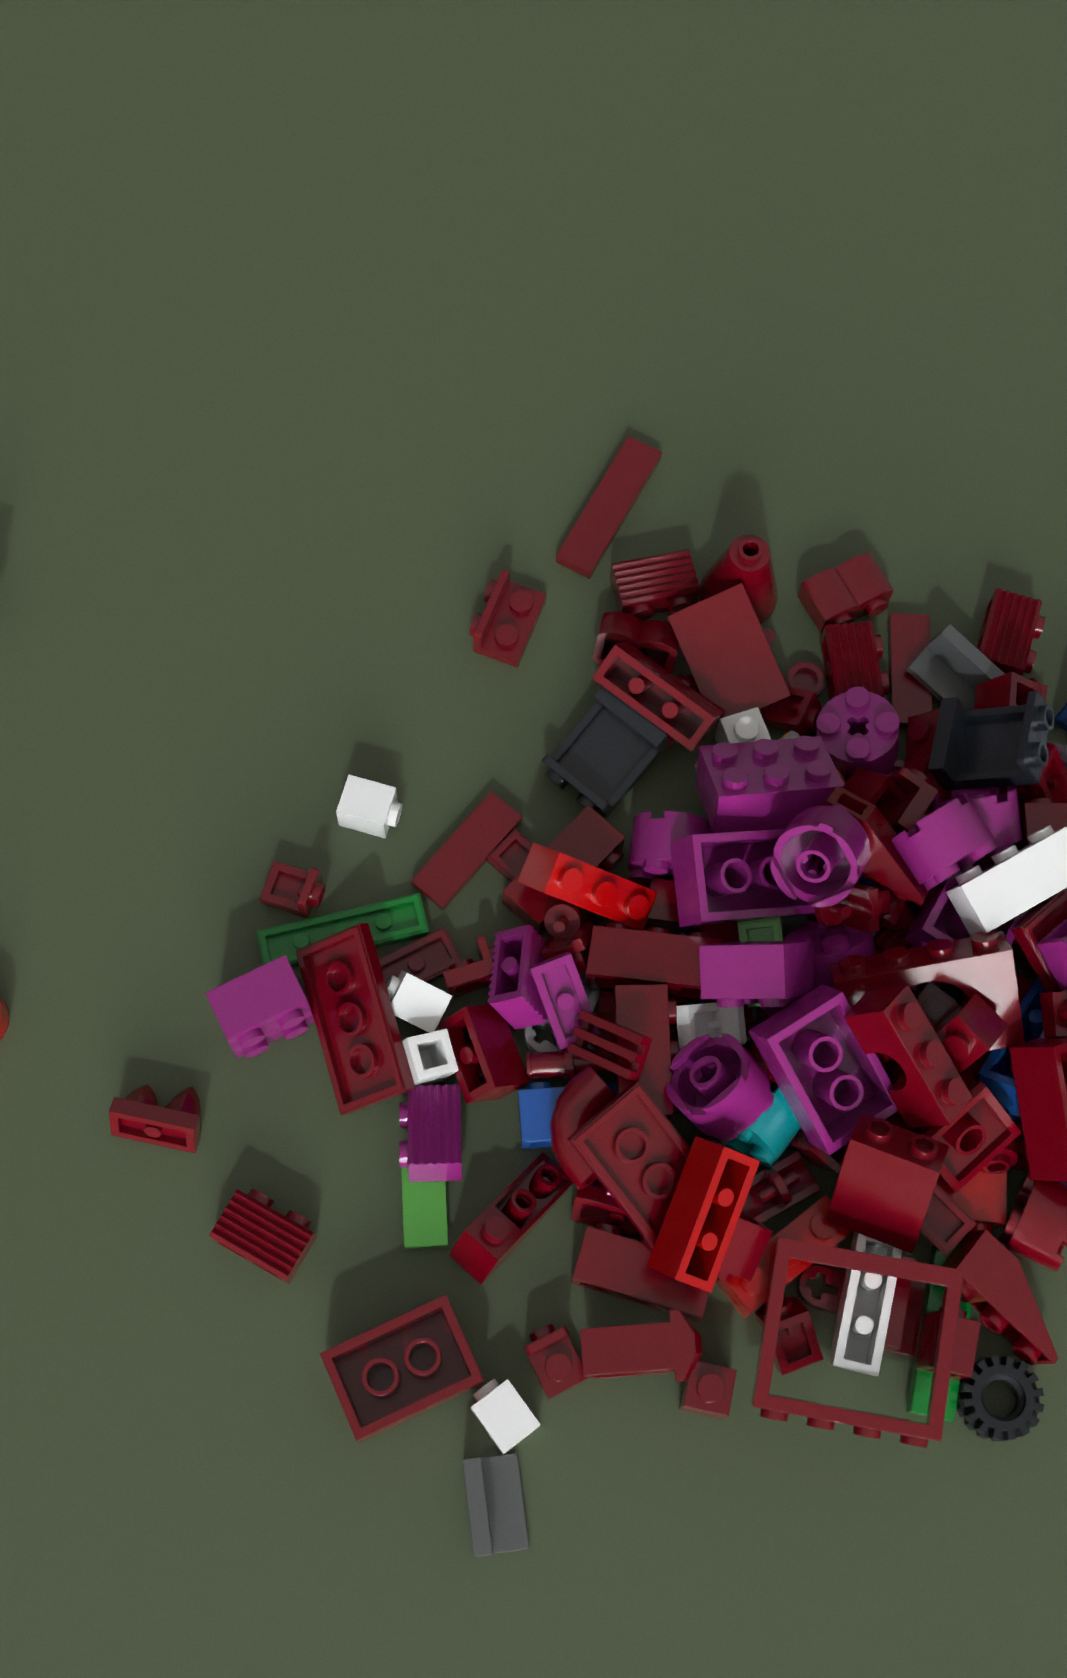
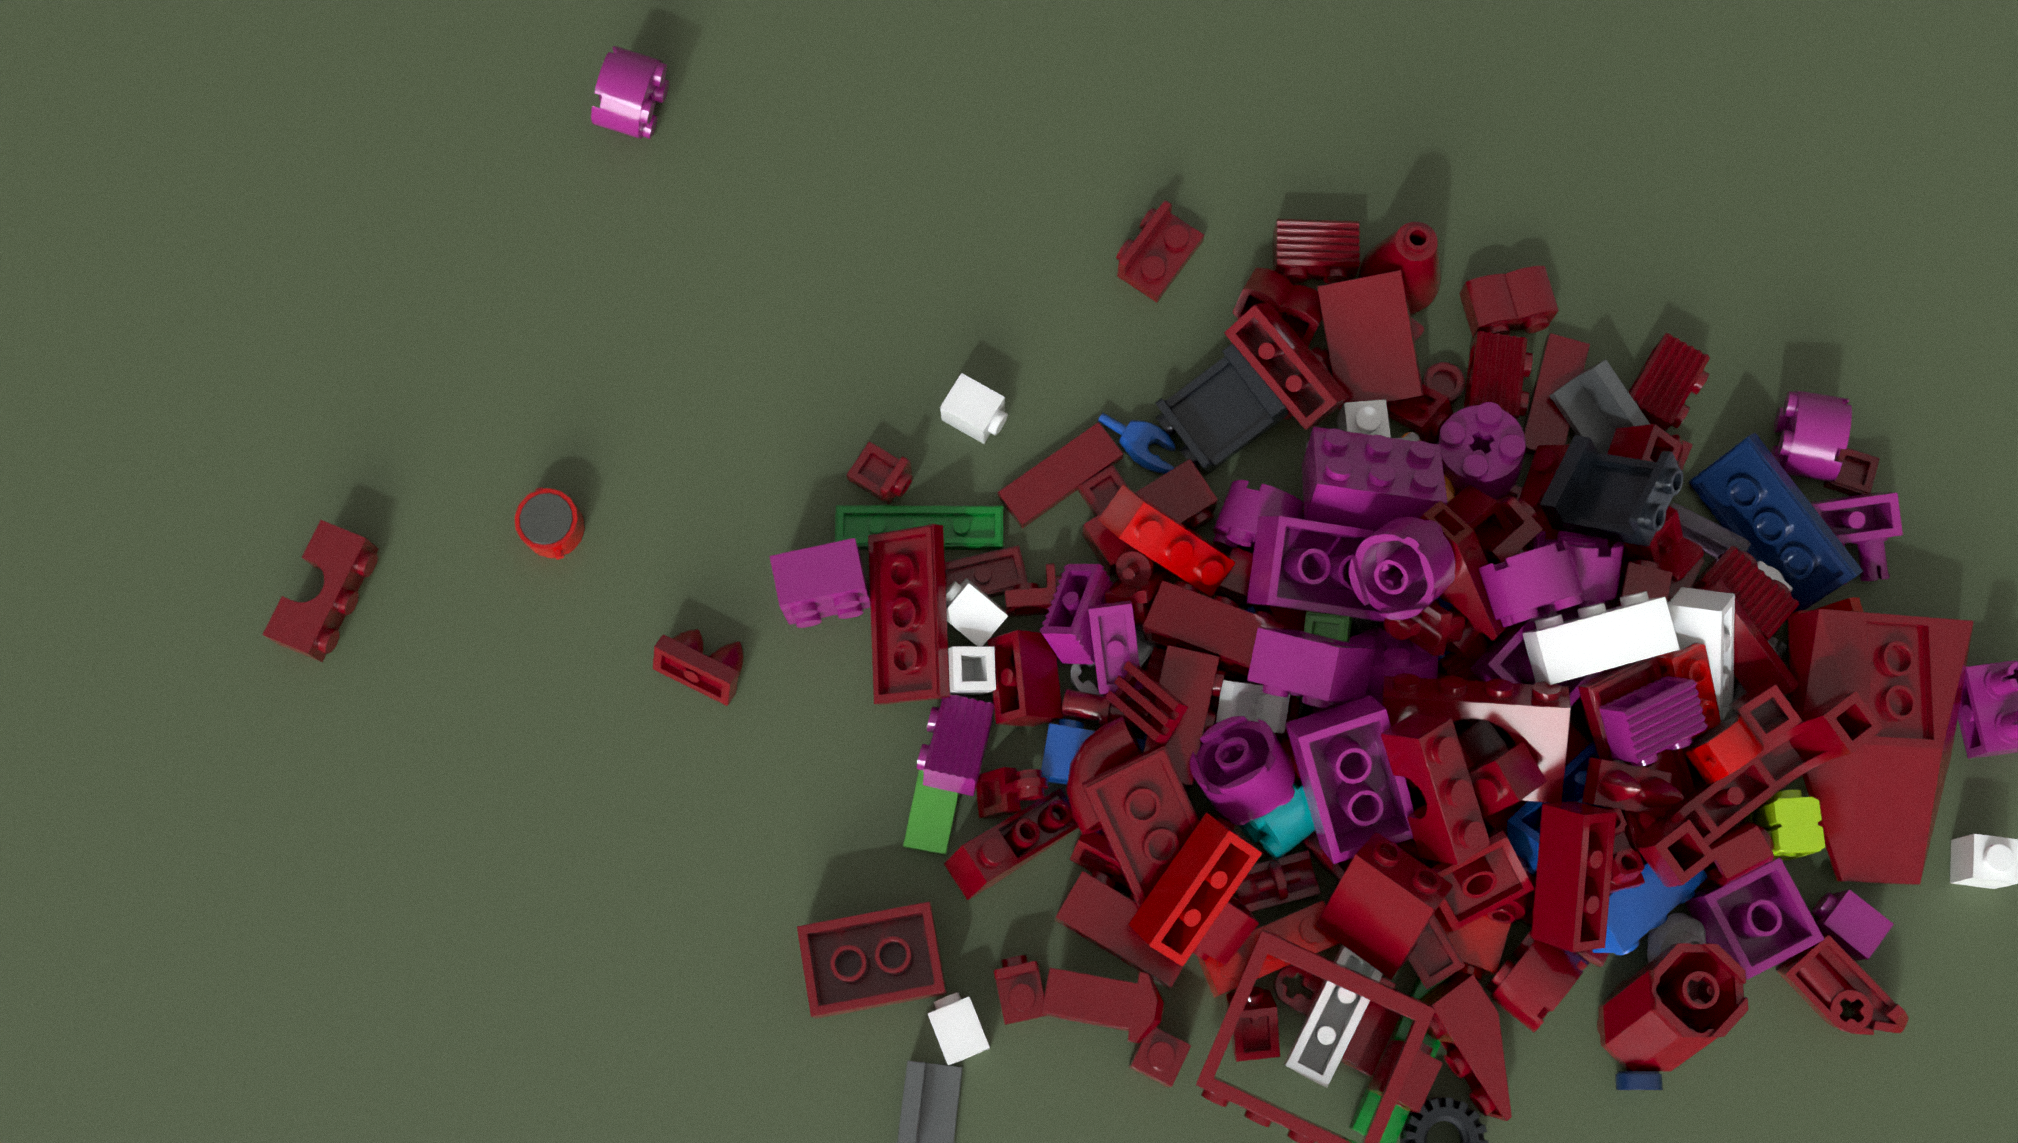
camera: 20 degrees right, 5 degrees up
dark red brick [209,1188,317,1284] -> none
dark red tile [556,436,662,579] -> none
none -> dark red plate [976,767,1048,819]
none -> blue hand [1098,413,1176,474]

